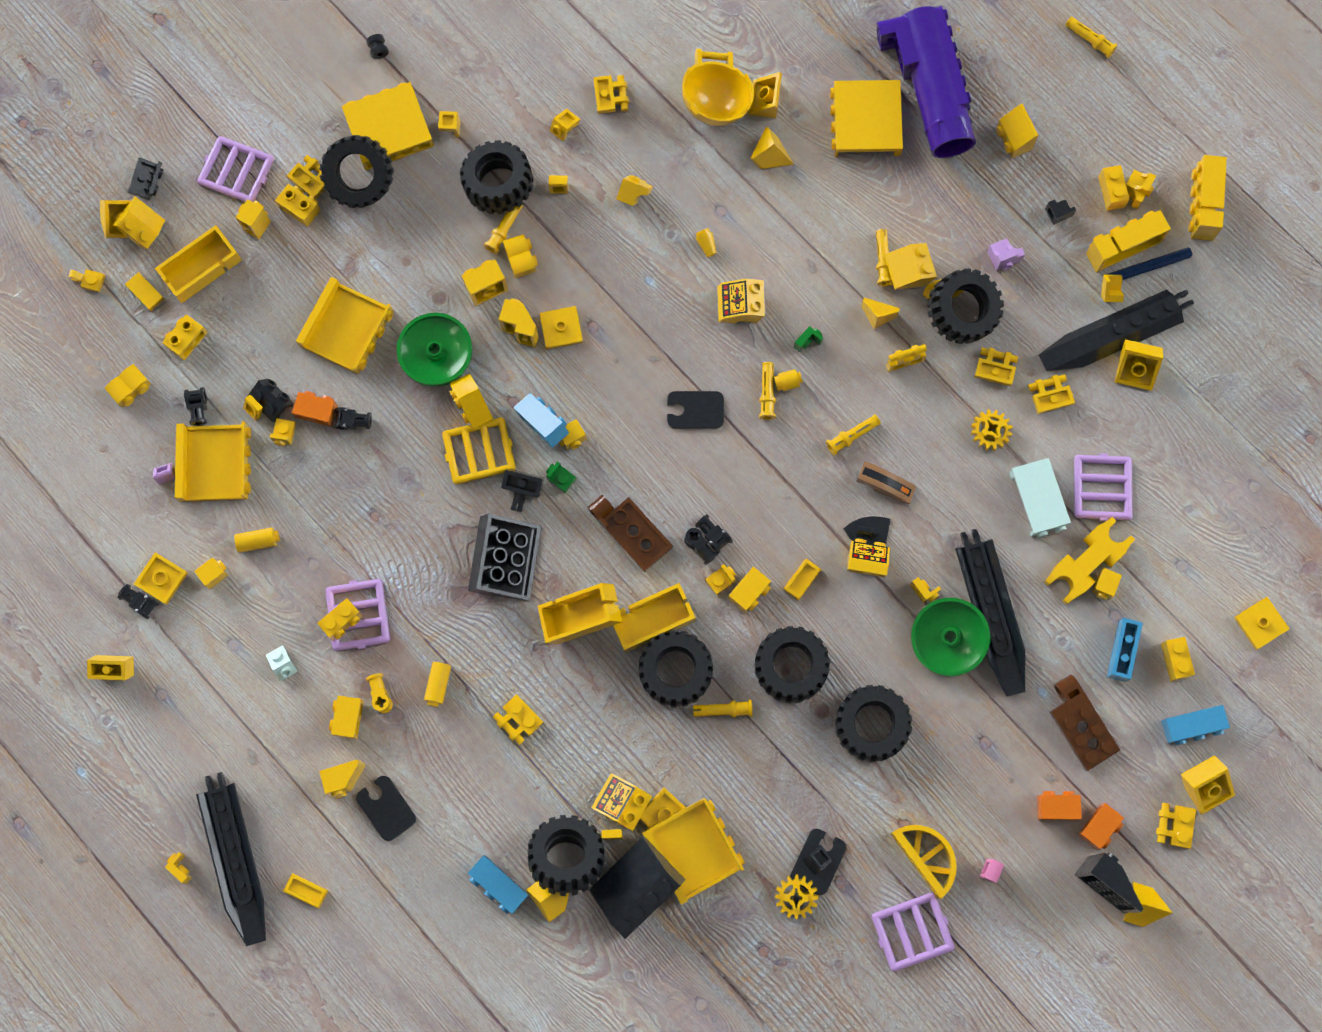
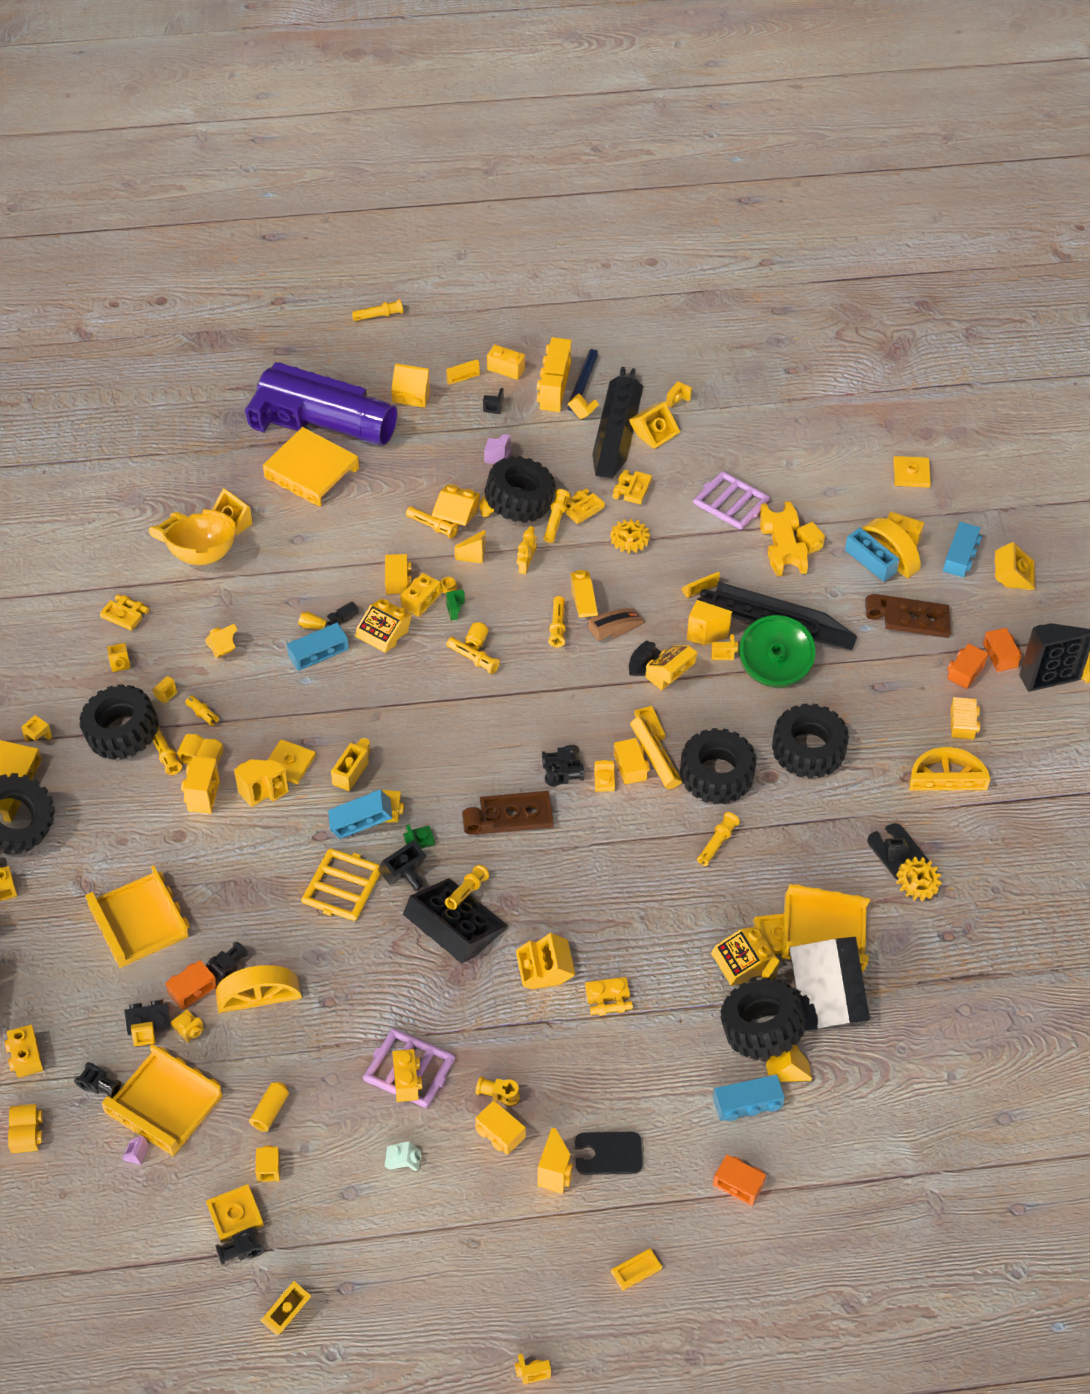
camera: 60 degrees left, 25 degrees down
black hinge [196,772,266,946] -> none
green dish [397,313,473,387] -> none
yellow brick [424,662,451,707] -> none
yellow brick [449,373,493,429] -> none
yellow piece [538,583,622,644] -> none
yellow piece [613,583,696,653] -> none
black tyre [638,630,713,708] -> none
black piece [667,391,724,429] -> none
yellow slope [750,127,794,169] -> none
lavender bar [872,893,955,972] -> none
bright pink brick [980,859,1004,884] -> none
light aqua panel [1009,458,1071,538] -> none
yellow brick [1126,169,1156,209] -> none
yellow plate [1156,803,1196,849] -> none
yellow piece [1188,155,1227,241] -> none
none -> yellow pin [185,695,219,726]
none -> yellow window [215,965,302,1013]
none -> dark azure brick [287,623,349,671]
none -> black bar [327,601,359,625]
none -> yellow hinge [331,738,371,792]
none -> yellow brick [385,554,412,595]
none -> yellow brick [400,573,441,617]
none -> yellow plate [440,577,457,594]
none -> yellow pin [445,864,489,910]
none -> yellow tile [446,359,480,385]
none -> yellow piece [516,933,575,989]
none -> yellow pin [543,489,571,543]
none -> yellow slope [570,570,598,617]
none -> yellow brick [630,716,682,789]
none -> yellow bracket [666,381,692,408]
none -> yellow slope [681,571,720,598]
none -> yellow slope [687,600,732,645]
none -> orange brick [713,1154,766,1206]
none -> yellow window [862,518,921,578]
none -> yellow brick [951,697,980,740]

